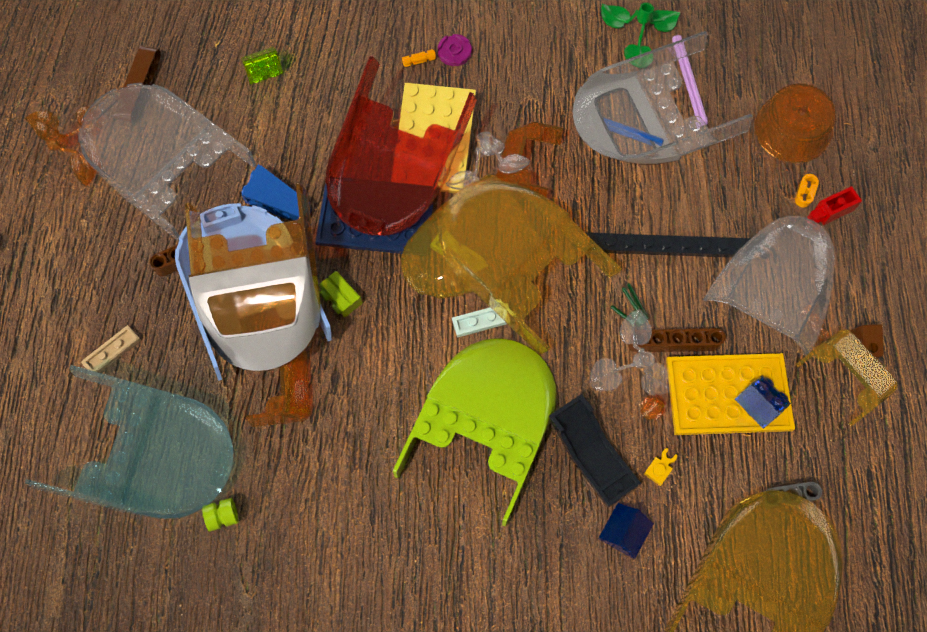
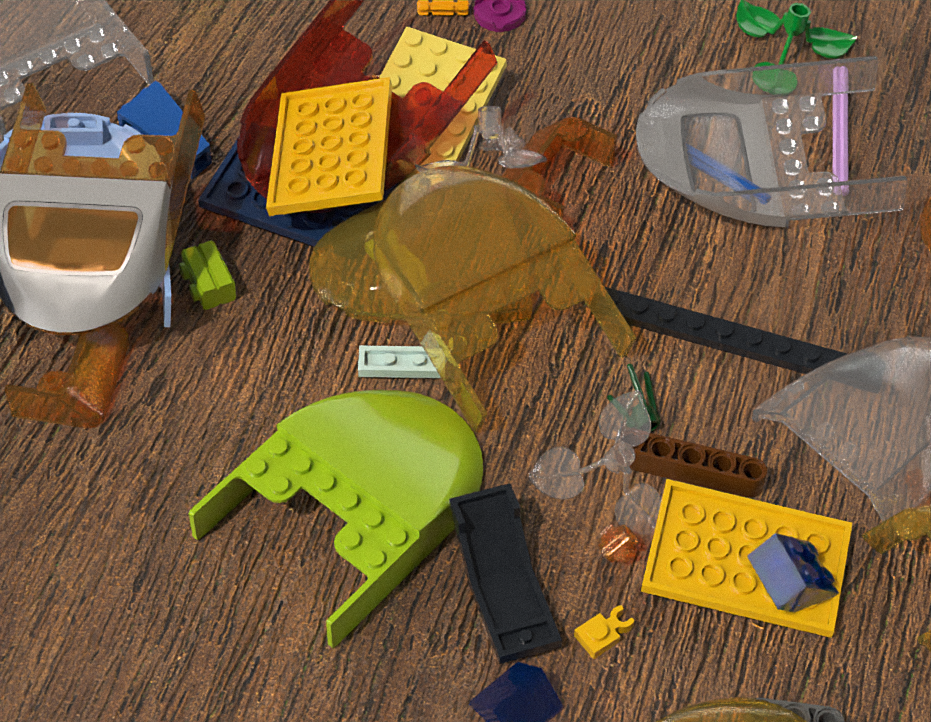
camera: 15 degrees right, 15 degrees down
none -> yellow plate [266,77,392,216]

